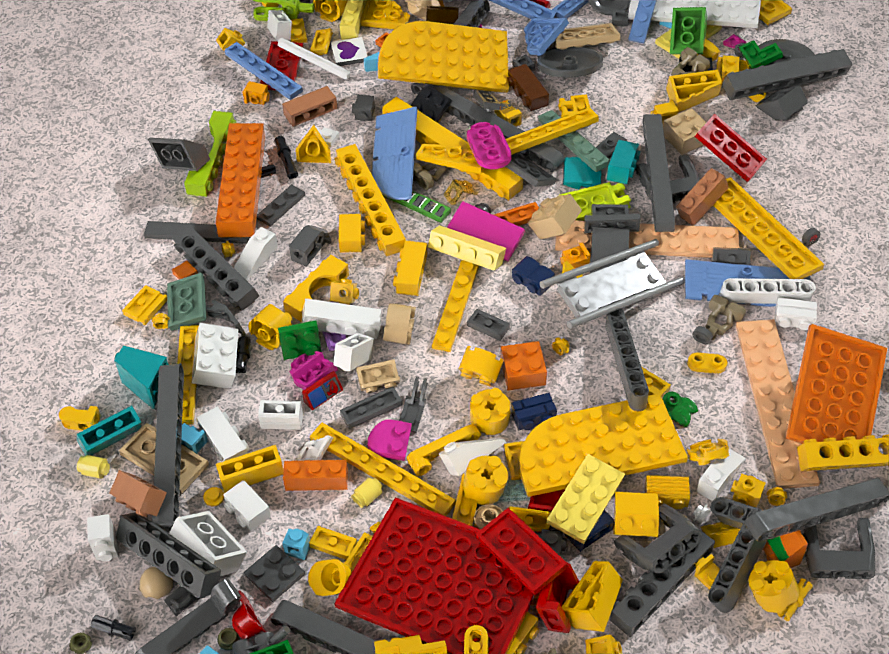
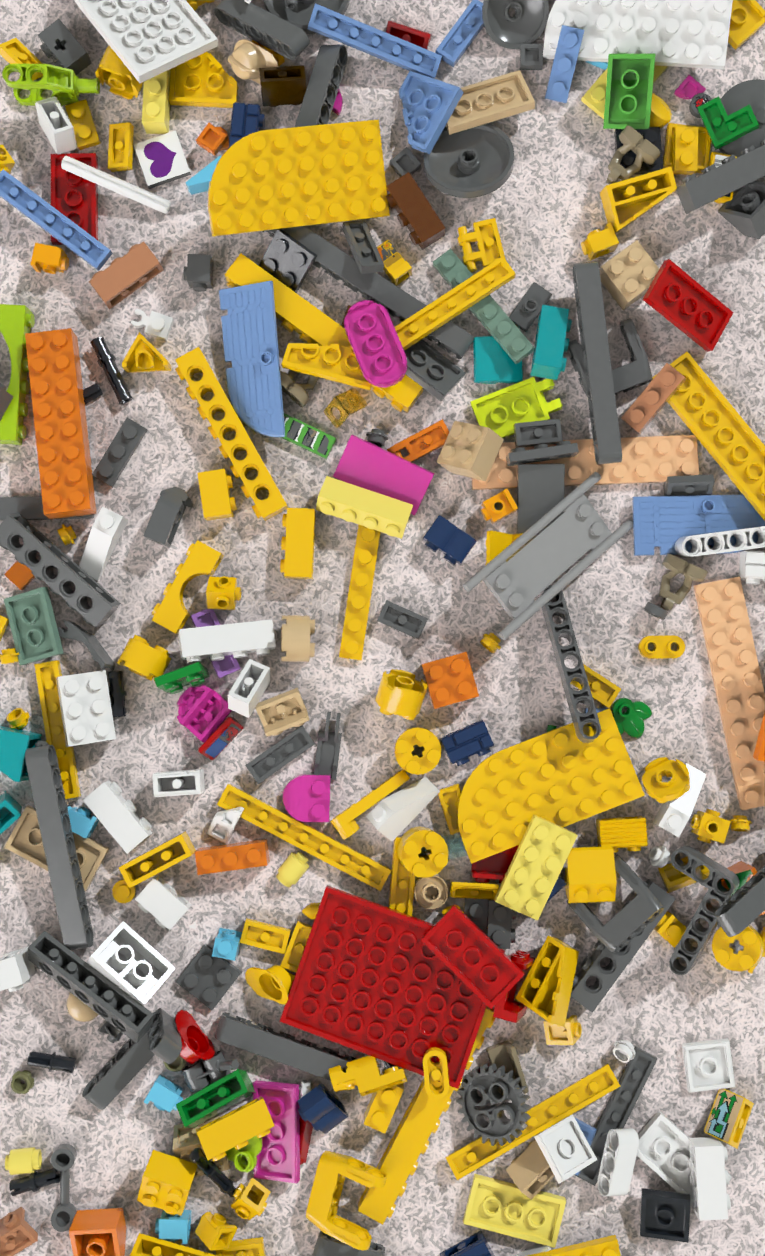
camera: 10 degrees left, 35 degrees up
nougat brick [109,470,167,517] -> none

